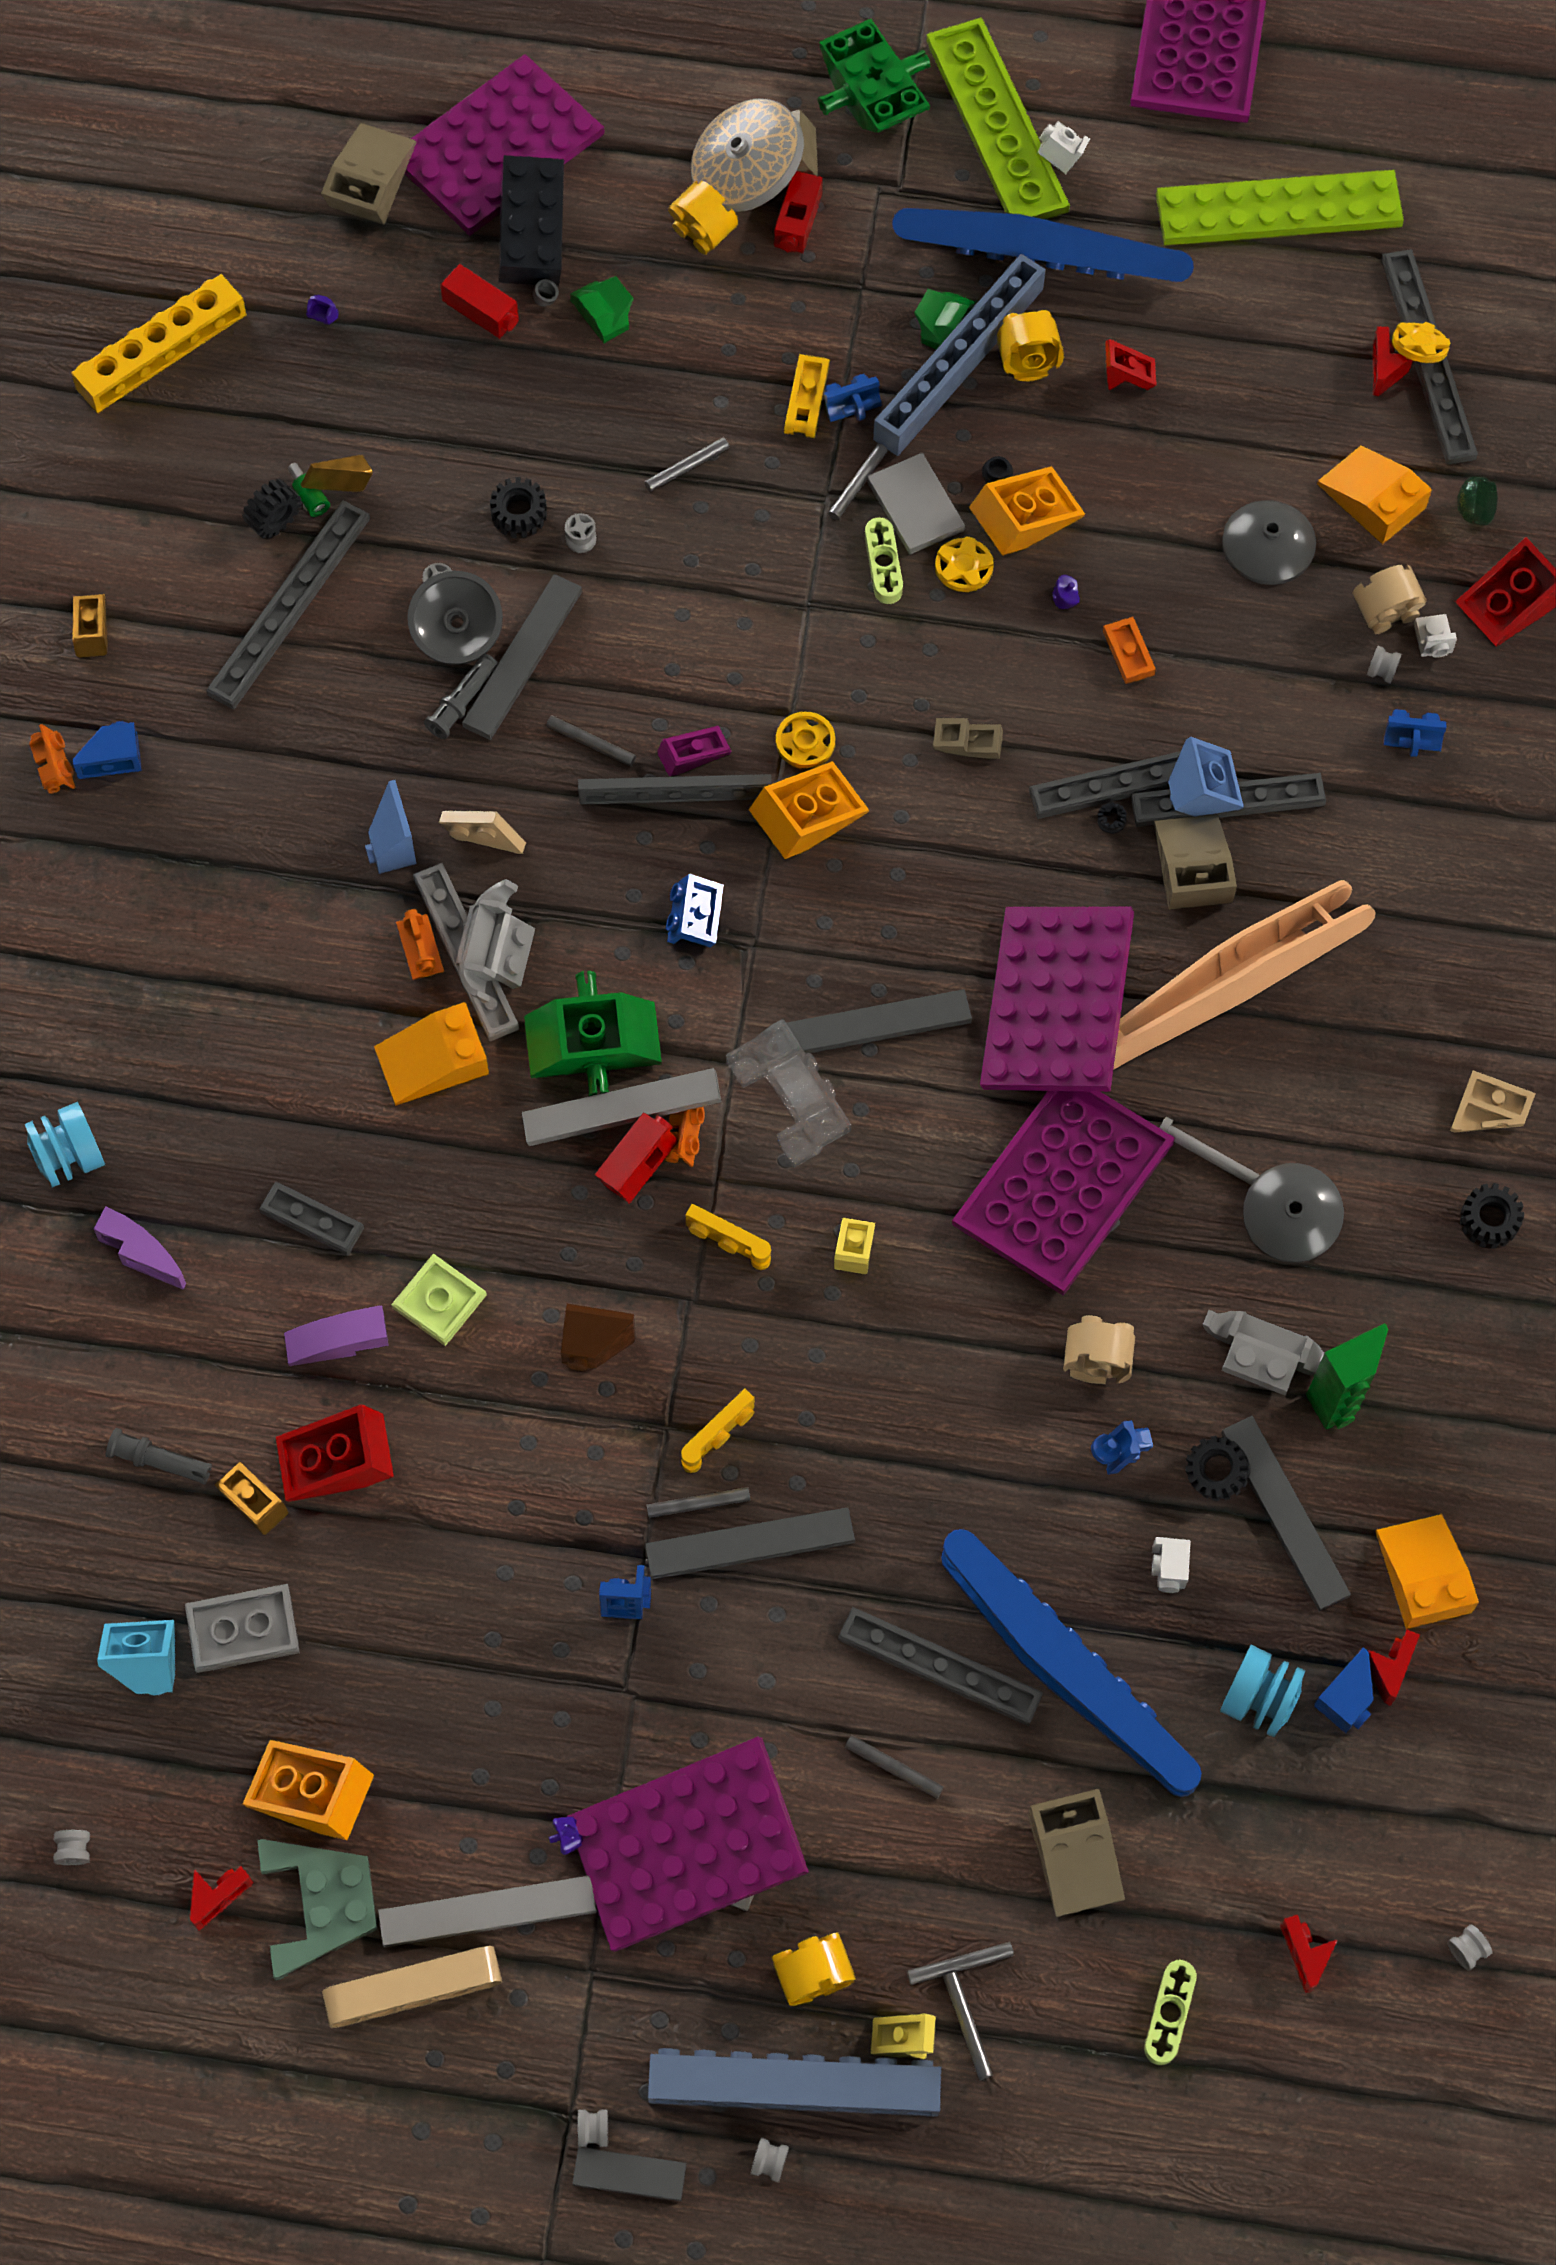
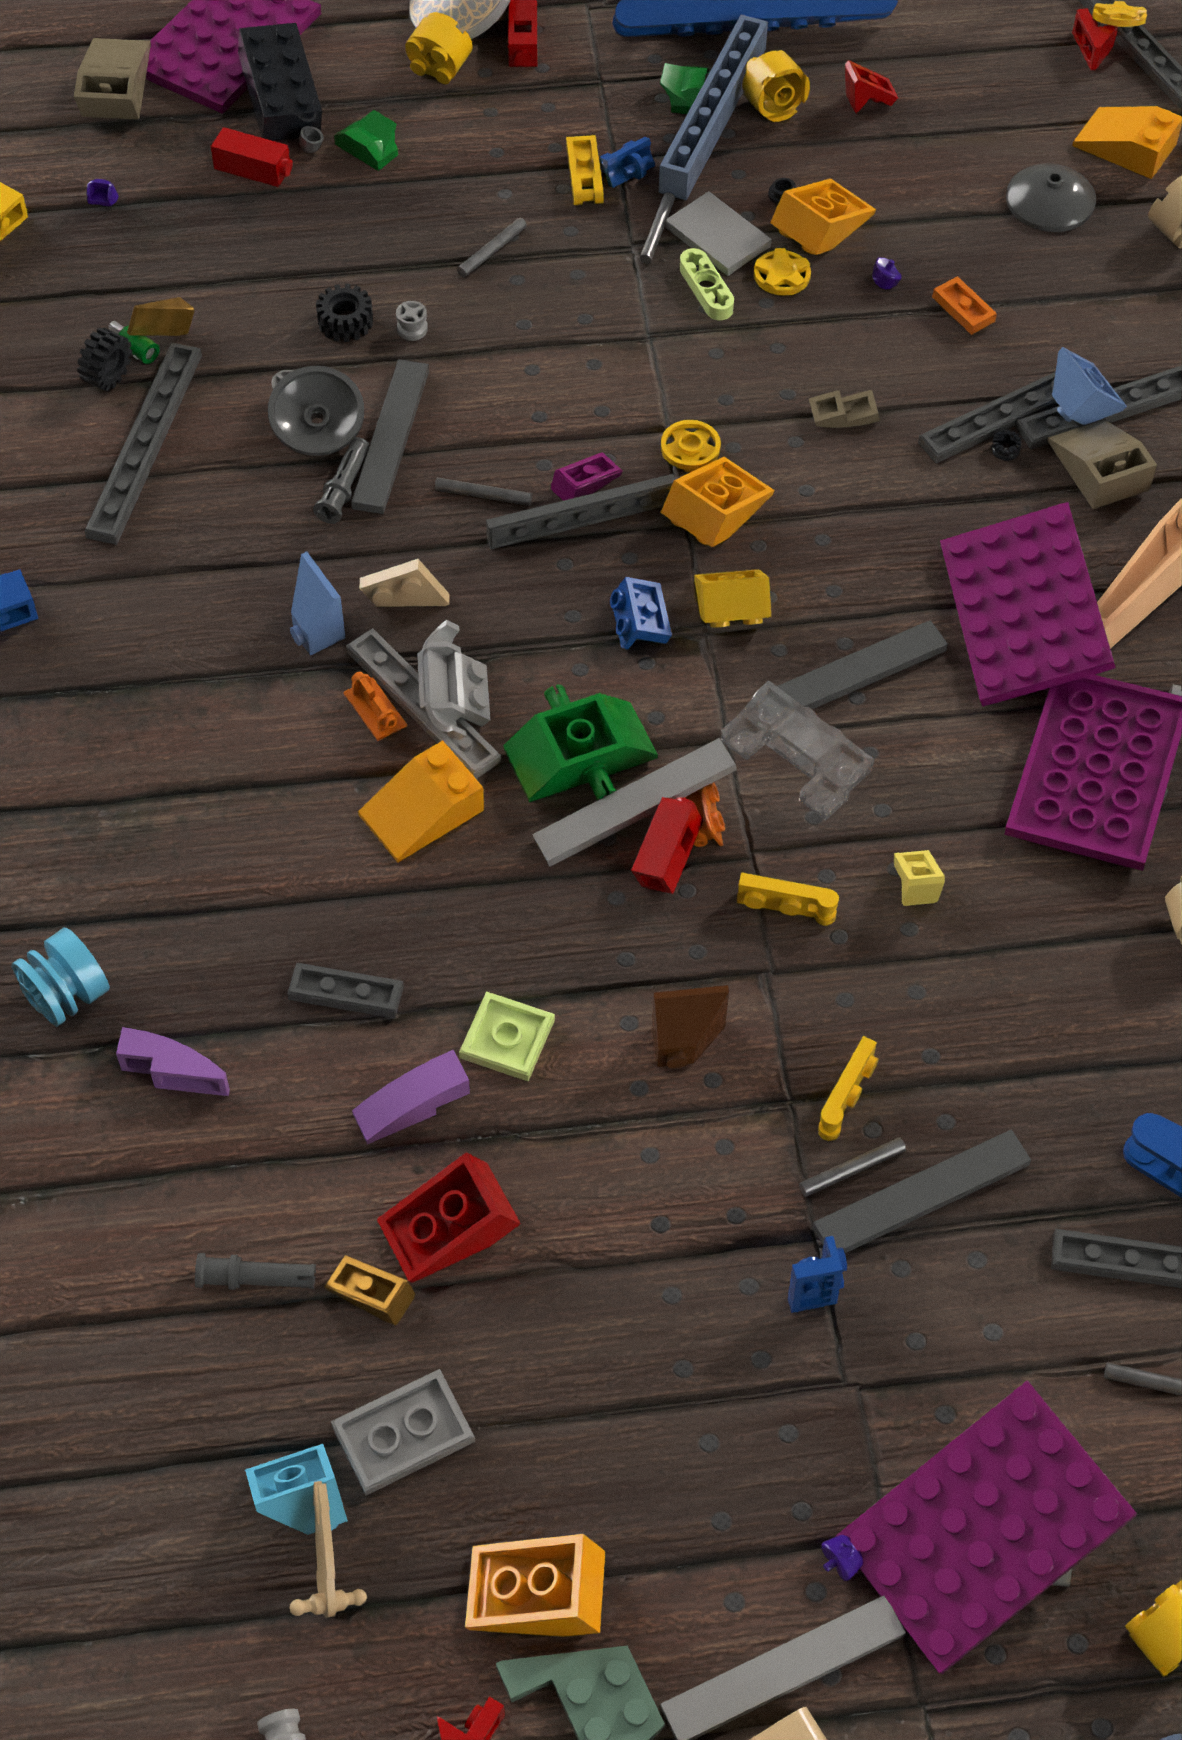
camera: 15 degrees left, 10 degrees down
none -> tan piece [290,1481,367,1618]
none -> yellow slope [694,569,771,628]

